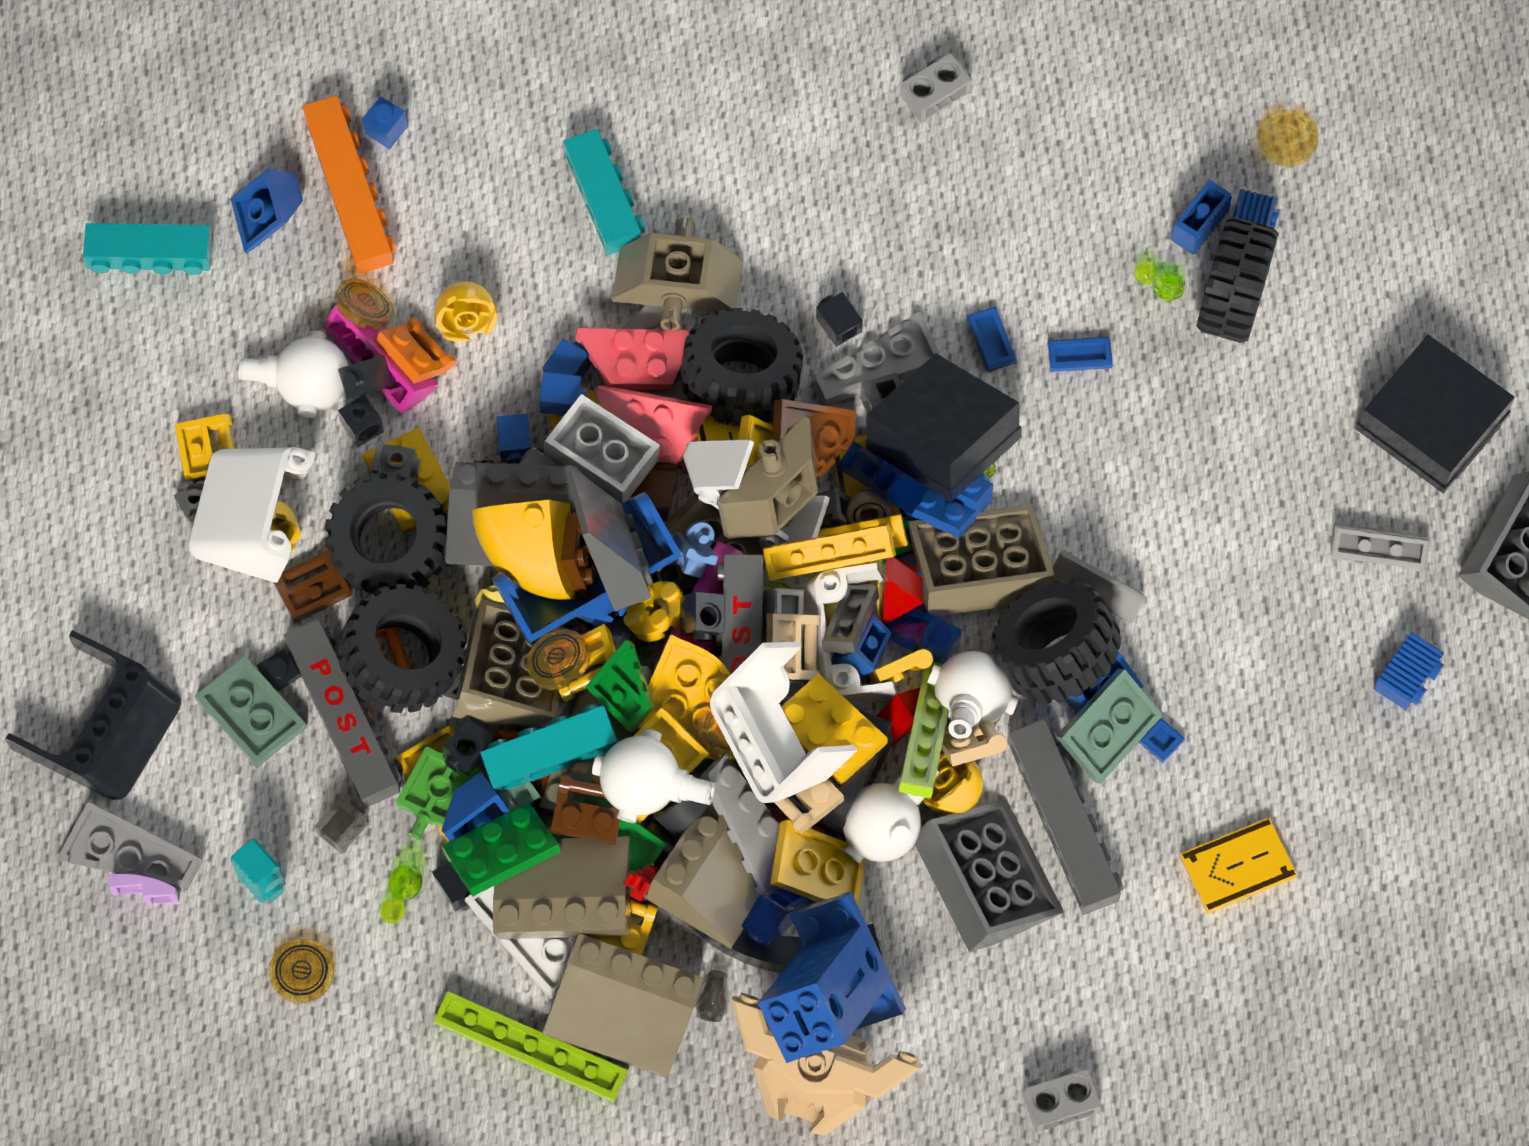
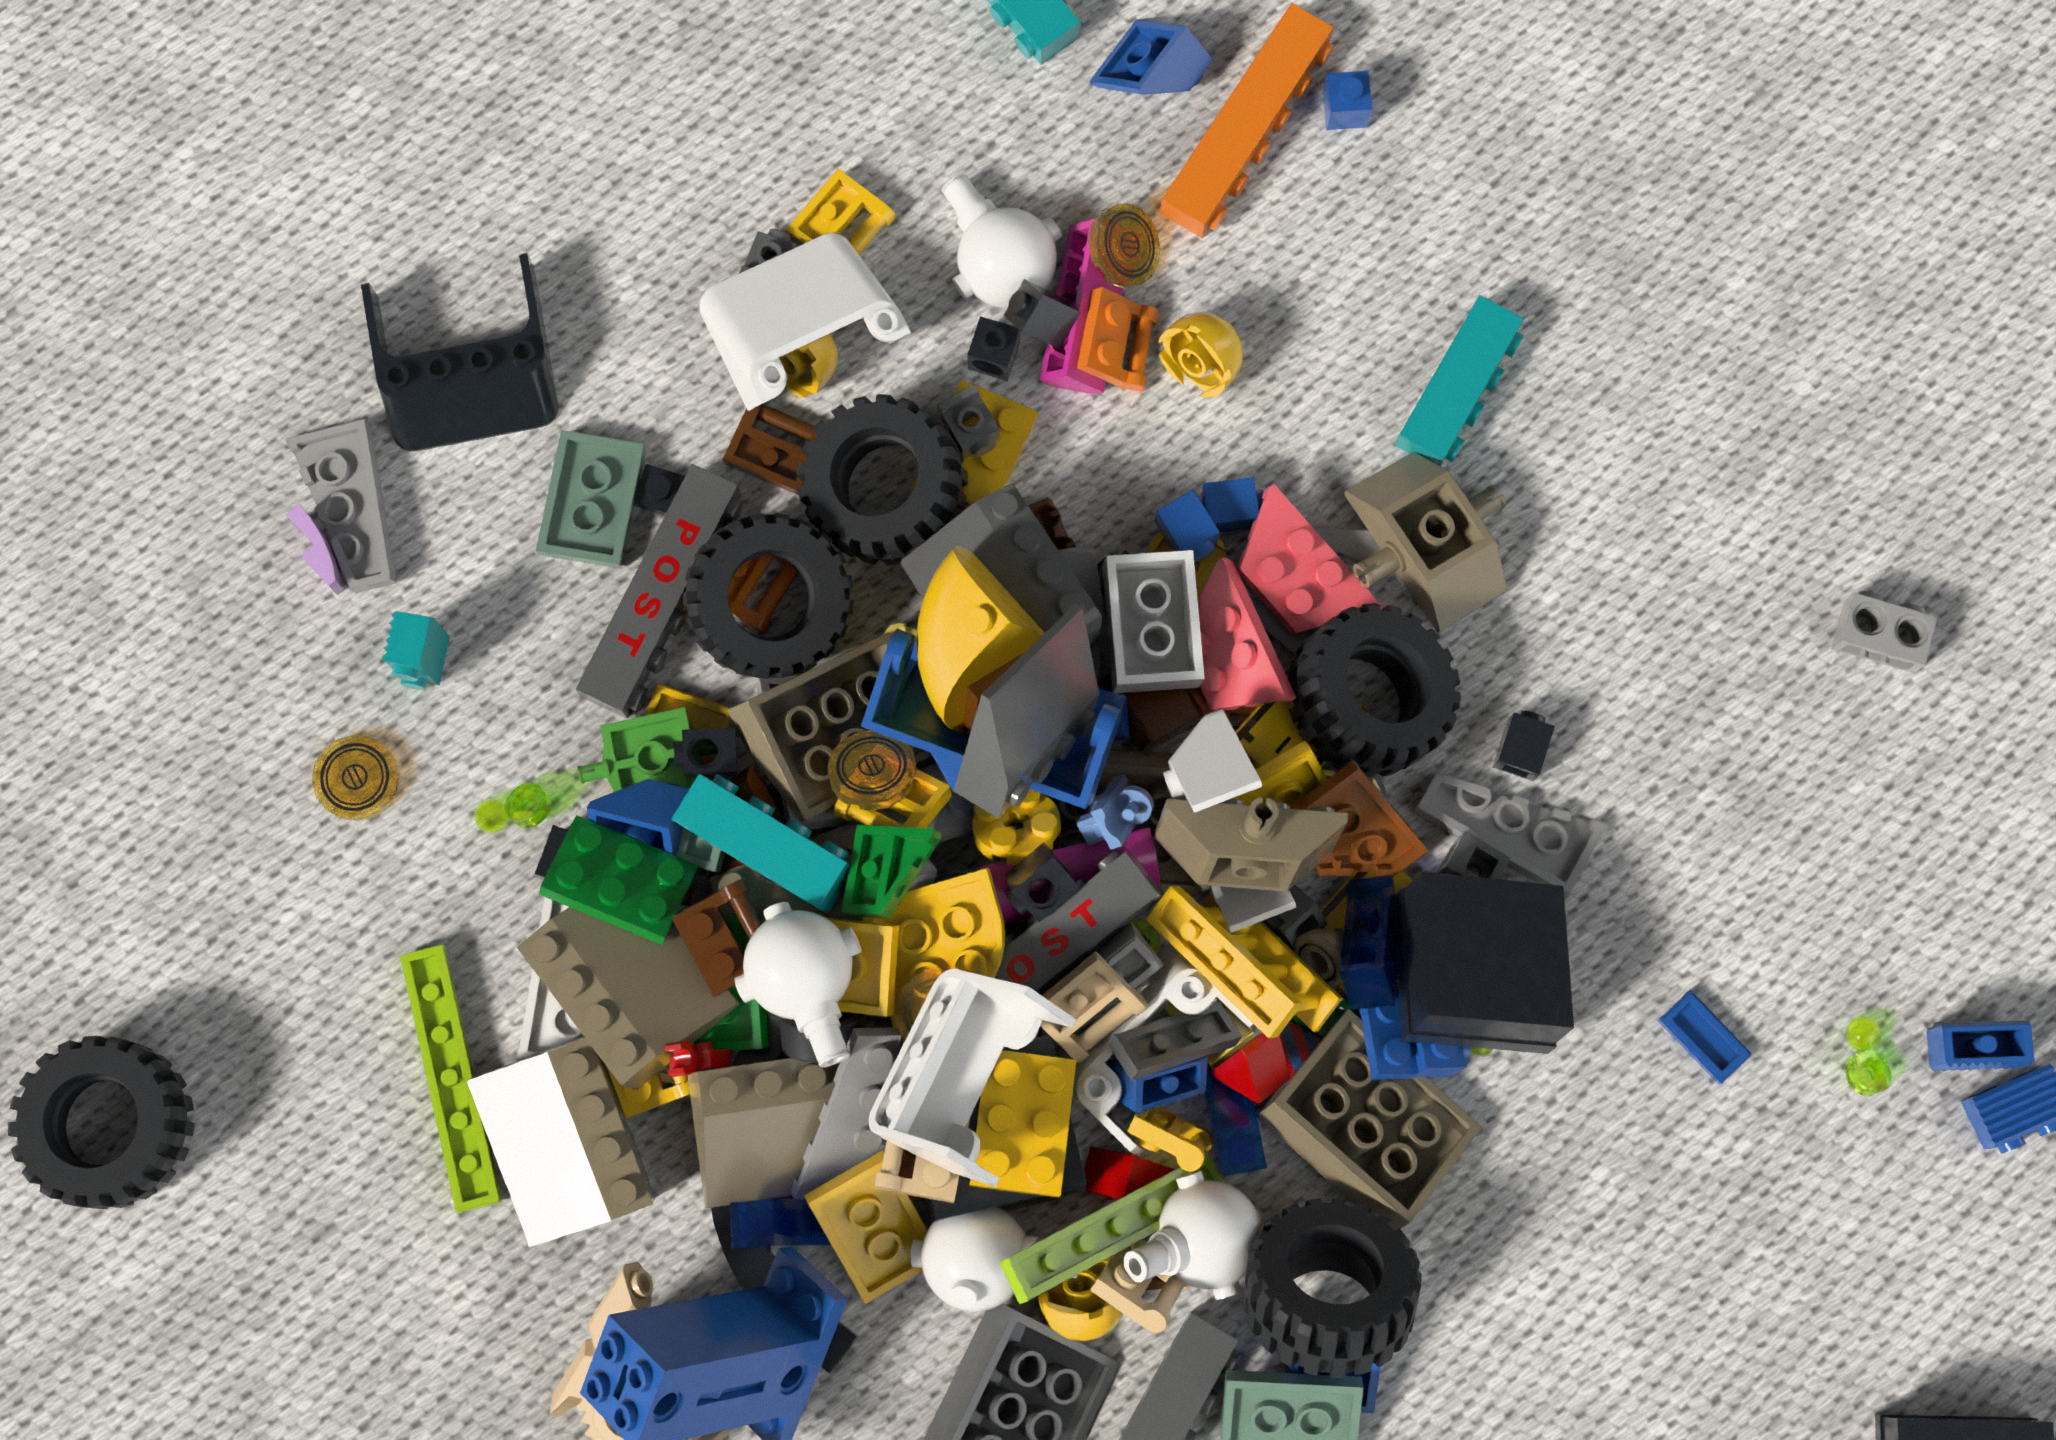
camera: 50 degrees right, 10 degrees up
clear smoke brick [315,797,368,854] -> none
blue brick [496,413,531,464] -> none
clear smoke cone [695,970,728,1022] -> none
blue tile [966,306,1017,372] -> none
light grey slope [1053,550,1145,624] -> none
black tyre [1196,217,1279,343] -> none

